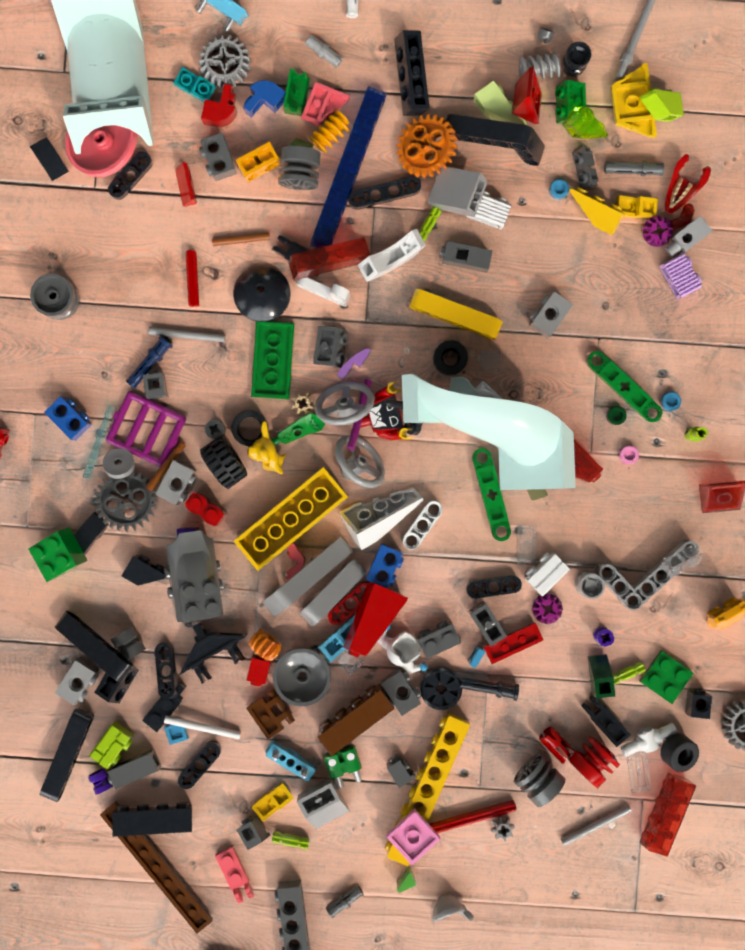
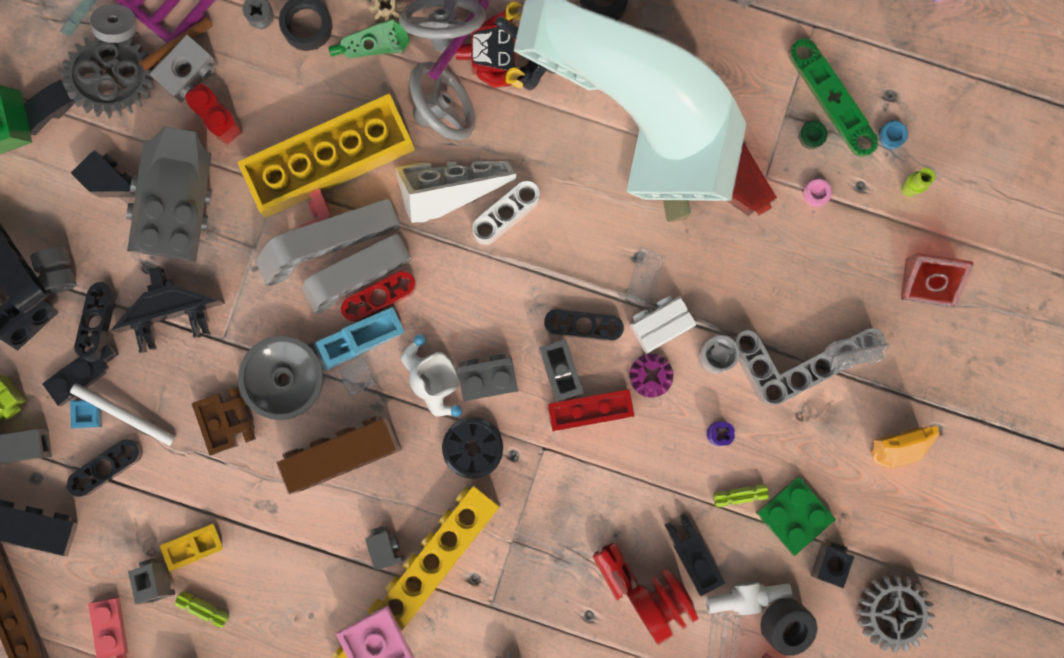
camera: 10 degrees right, 5 degrees down
black tyre [200,436,247,489] -> none
red brick [246,655,271,686] -> none
yellow animal [247,421,286,475] -> none
orange gear [248,629,282,661] -> none
medium azure piece [265,740,318,782] -> none
light grey slope [297,778,350,829] -> none
green piece [323,744,362,788] -> none
red slope [343,582,408,658] -> none
blue brick [366,543,404,588] -> none
dark grey brick [381,668,422,716] -> none
red axle [429,800,517,833] -> none
black pin [461,677,519,701] -> none
dark azure tile [468,646,485,668] -> none
green piece [472,448,511,541] -> none
dark grey wheel [513,754,566,807] -> none
dark green slope [587,654,616,699] -> none

